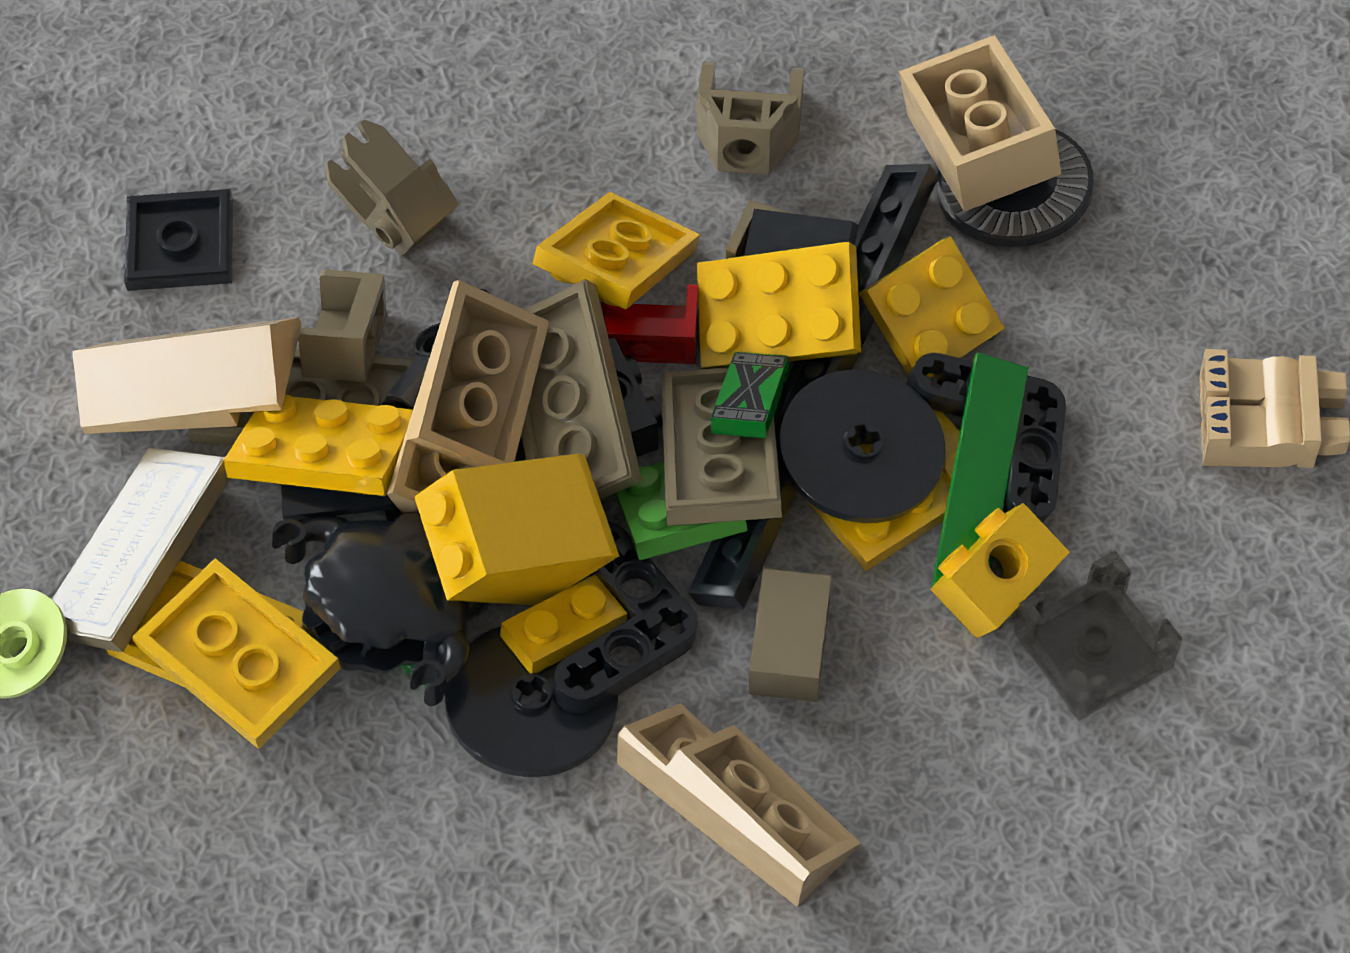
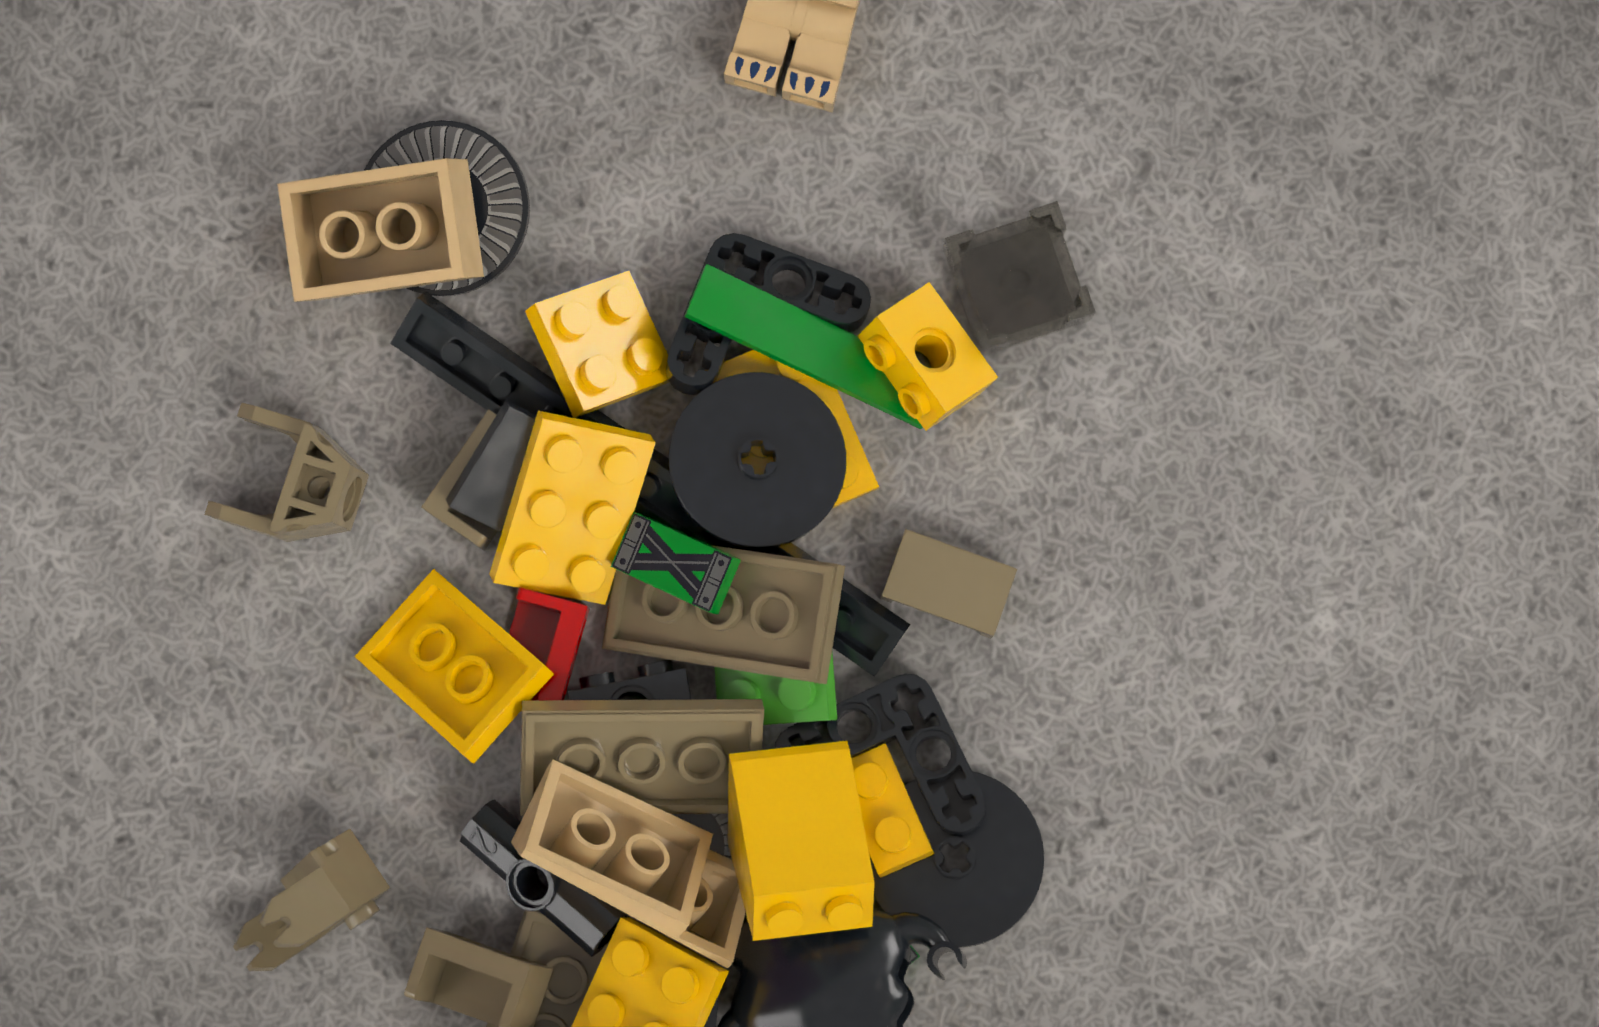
camera: 85 degrees left, 25 degrees up
tan slope [617,703,861,907] -> none

